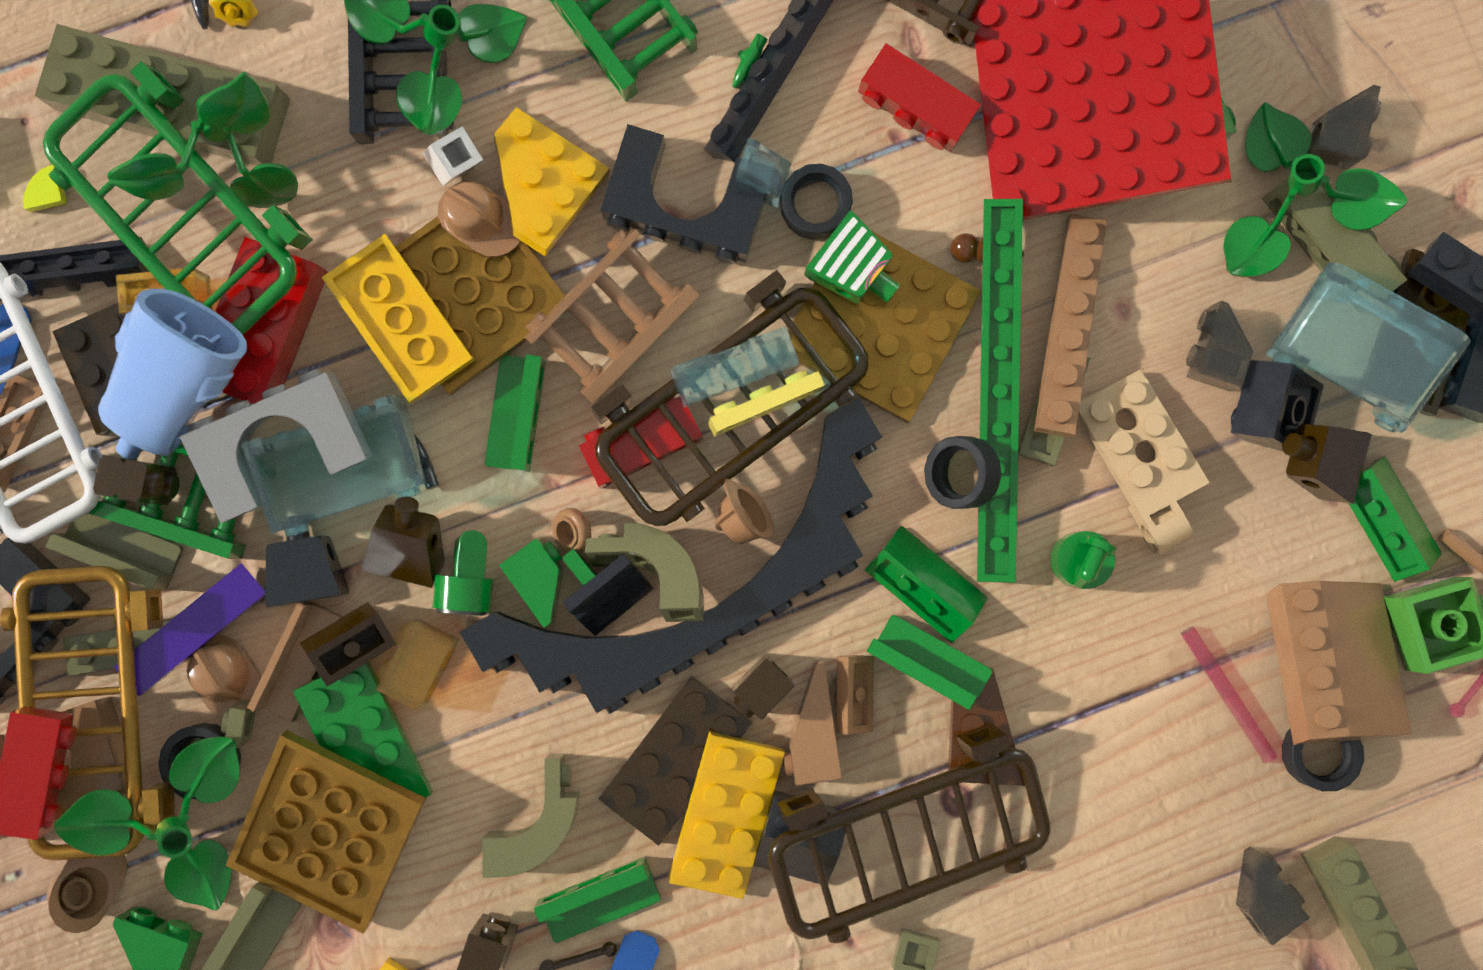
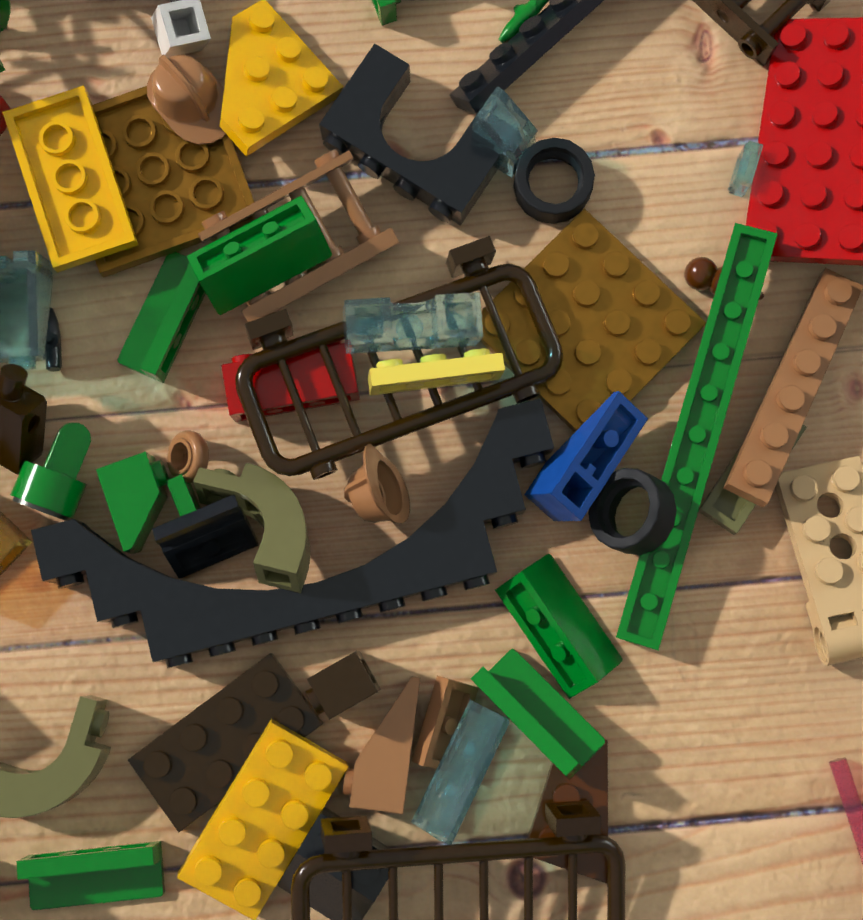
camera: 20 degrees right, 5 degrees down
green torso [804,210,901,304] -> none
red brick [858,43,981,152] -> none
green piece [1051,531,1117,589] -> none
none -> green panel [186,195,332,315]
none -> clear light blue panel [411,700,510,845]
none -> blue slope [524,391,648,521]
none -> clear light blue tile [728,141,763,197]

